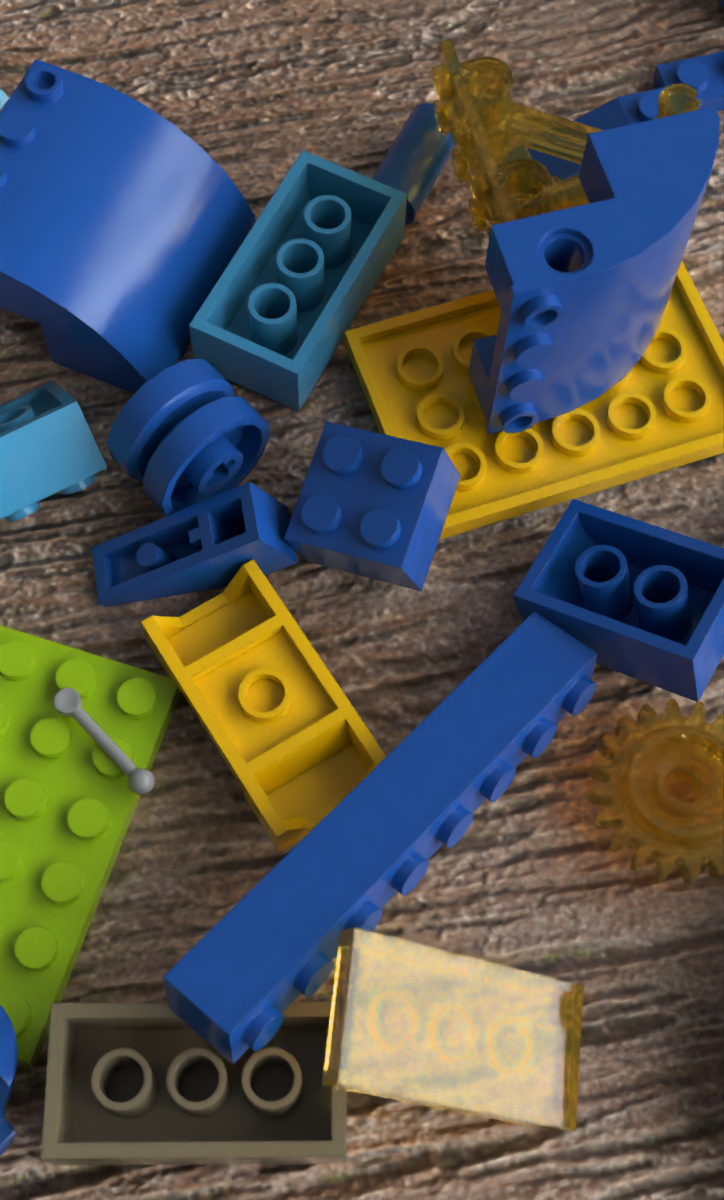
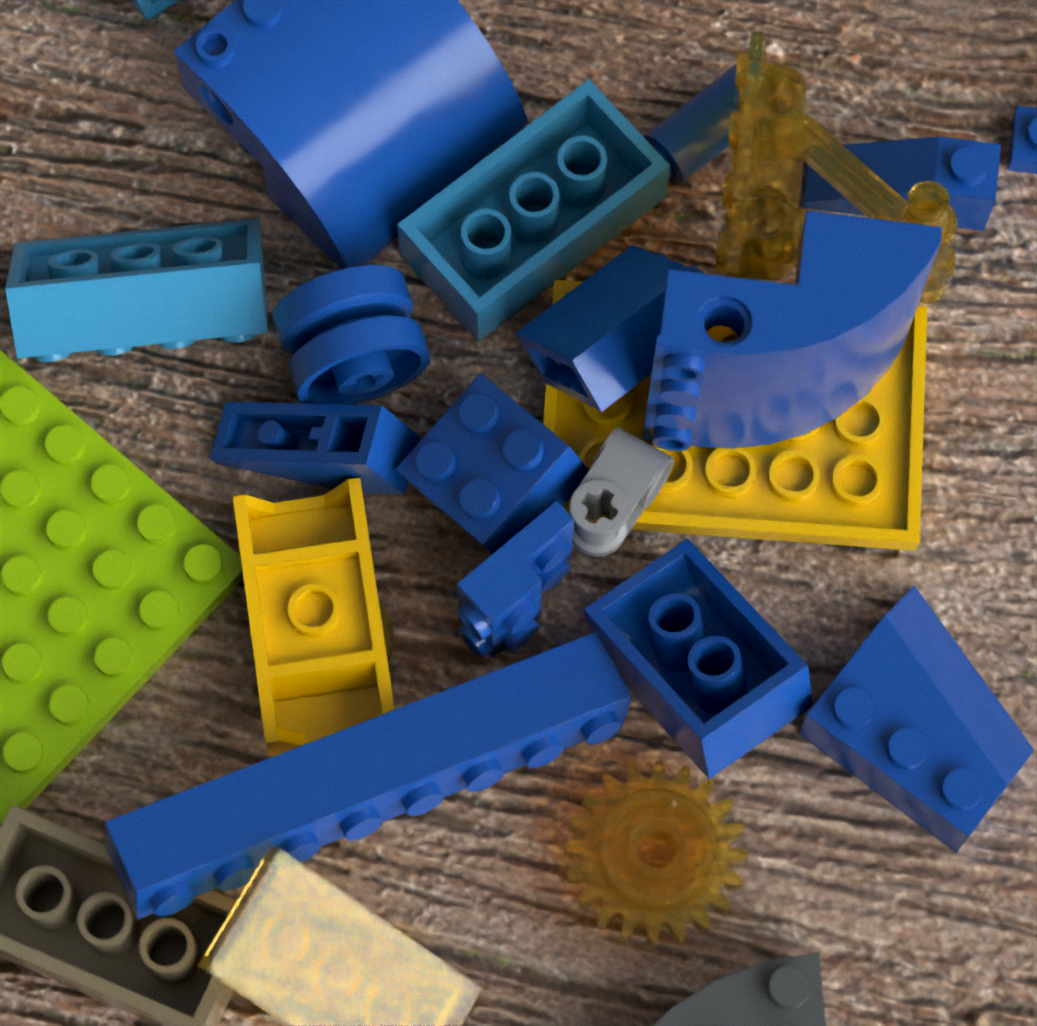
camera: 25 degrees right, 5 degrees up
light grey hinge [54,688,155,795] -> none
none -> blue plate [456,501,574,659]
none -> blue brick [516,245,711,412]
none -> light grey piece [570,427,674,557]

